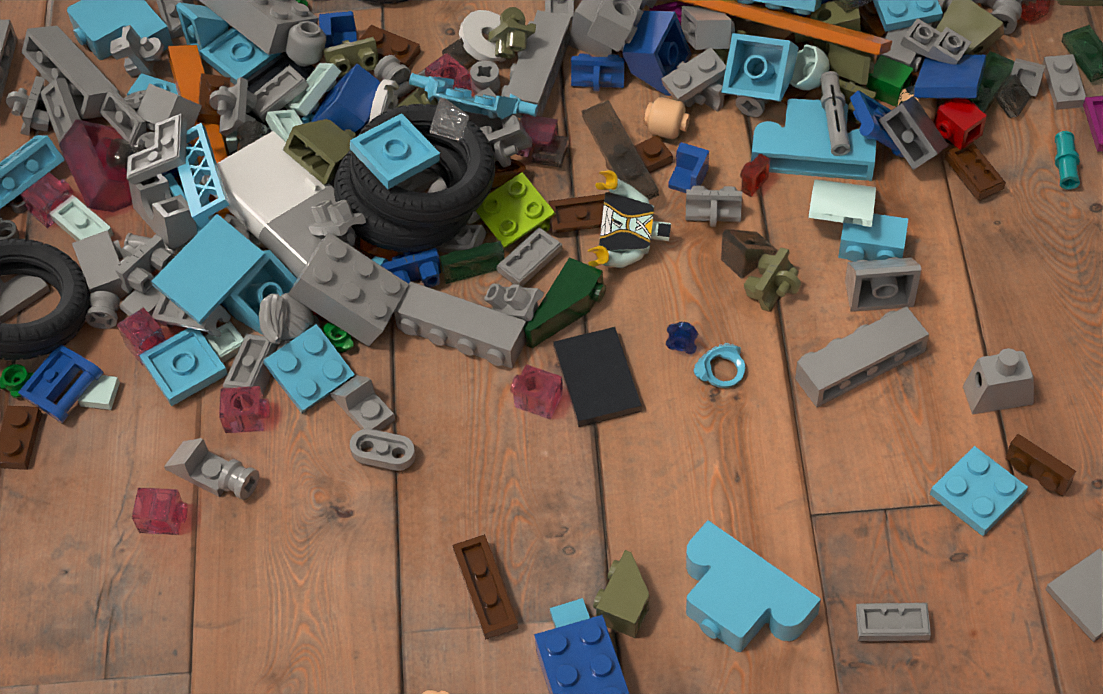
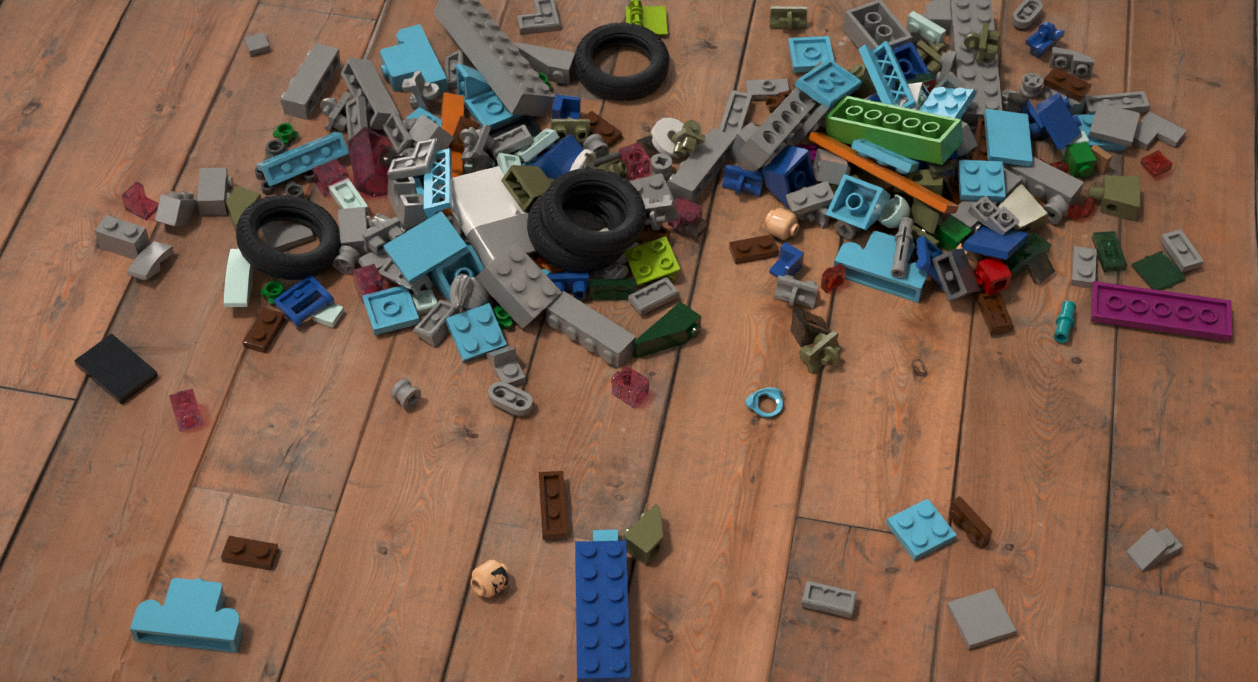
camera: 10 degrees right, 5 degrees down
clear pink brick [132,488,187,535] -> none
light grey slope [164,438,229,497] -> none
clear pink brick [219,386,270,433] -> none
light grey head [286,21,326,67] -> none
light grey hips [308,200,366,247] -> none
medium azure plate [350,113,440,189] -> none
medium azure plate [409,73,539,120] -> none
clear slope [430,97,469,141] -> none
light grey hips [484,284,544,325] -> none
reddish brown plate [548,194,605,234] -> none
black tile [553,327,642,427] -> none
clear smoke tile [581,100,659,200] -> none
torso [588,170,671,268] -> none
clear blue plate [666,322,698,354] -> none
medium azure brick [686,520,821,652] -> none
light grey brick [795,306,929,408] -> none
light aqua slope [808,179,876,227] -> none
medium azure brick [838,214,908,262] -> none
light grey slope [845,257,921,312] -> none
light grey torso [963,348,1034,414] -> none
light grey tile [1007,58,1046,97] -> none

